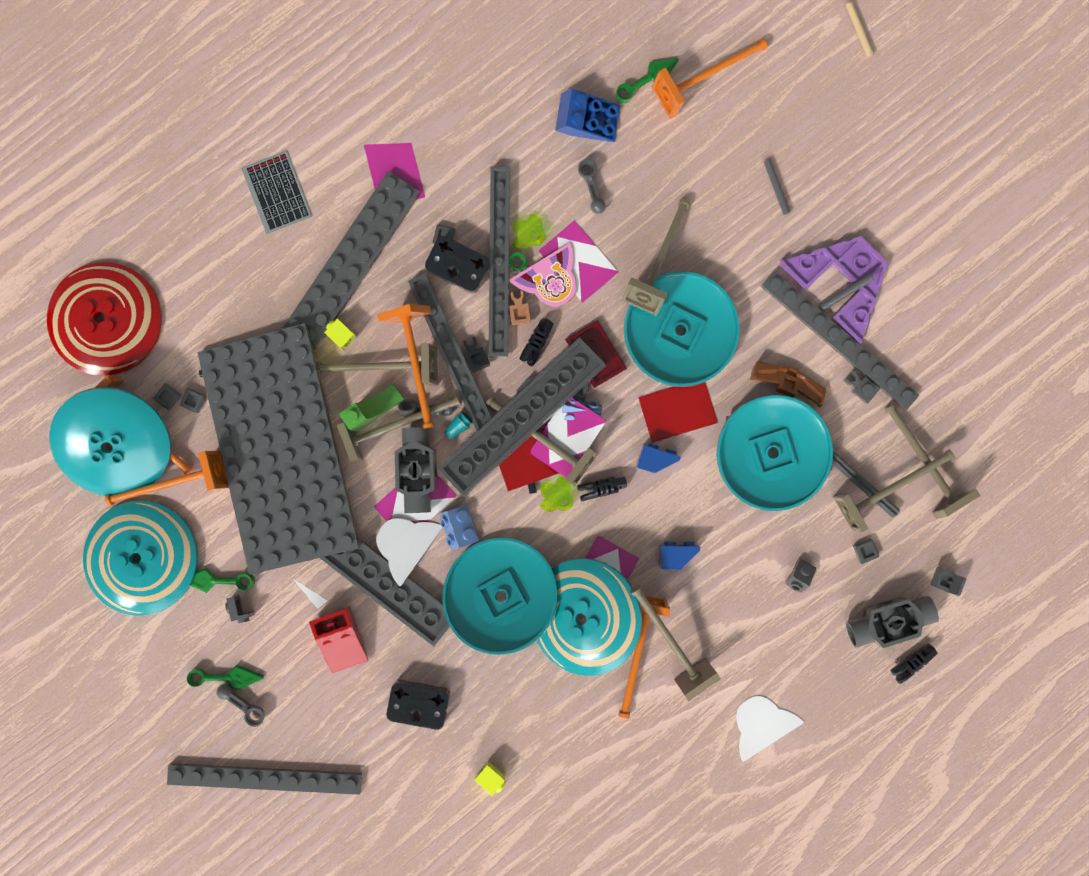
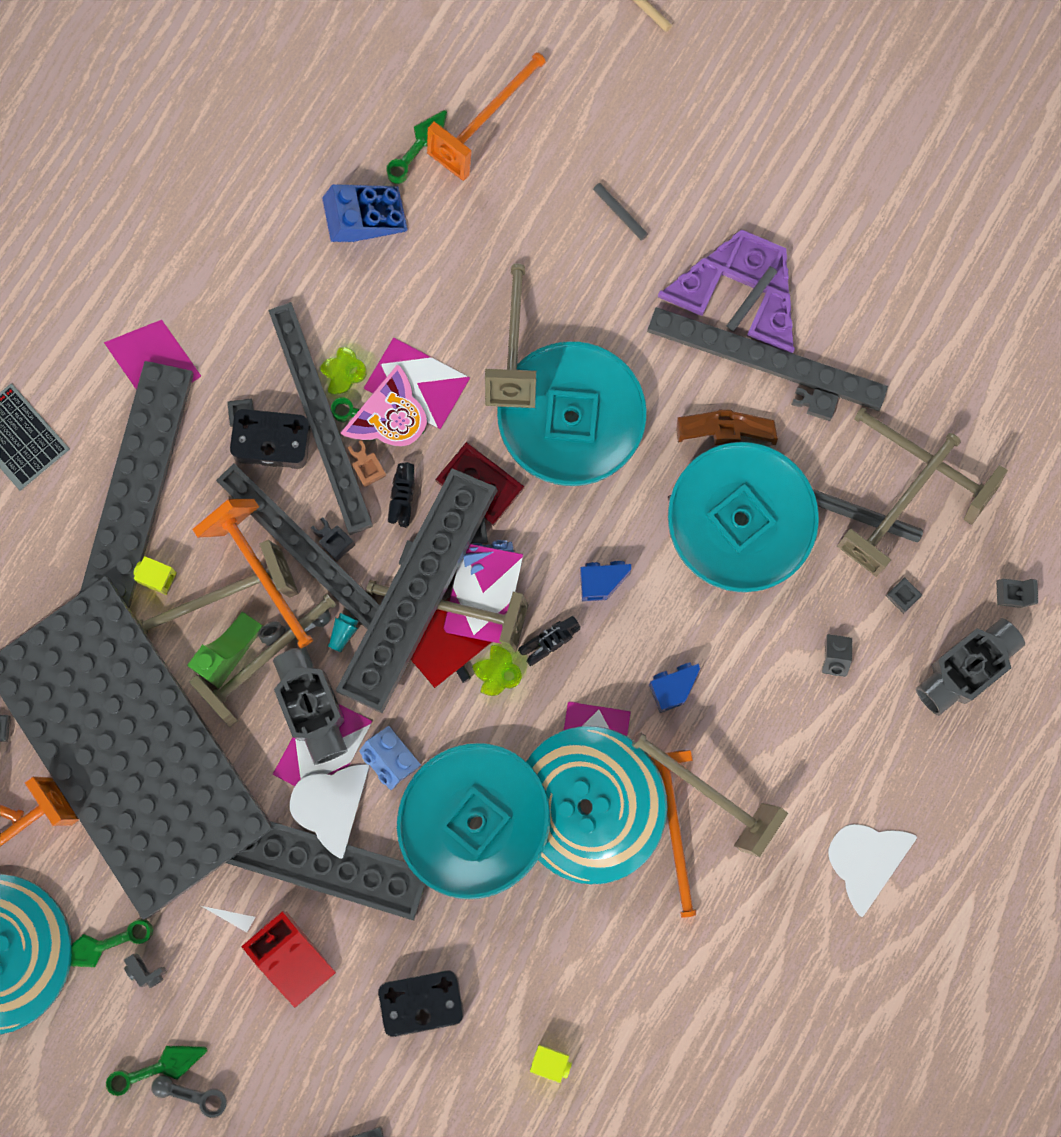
camera: 25 degrees left, 10 degrees down
dark grey piece [578,159,606,214] -> none
red sticker [638,382,718,443] -> none
black hinge [891,644,938,684] -> none

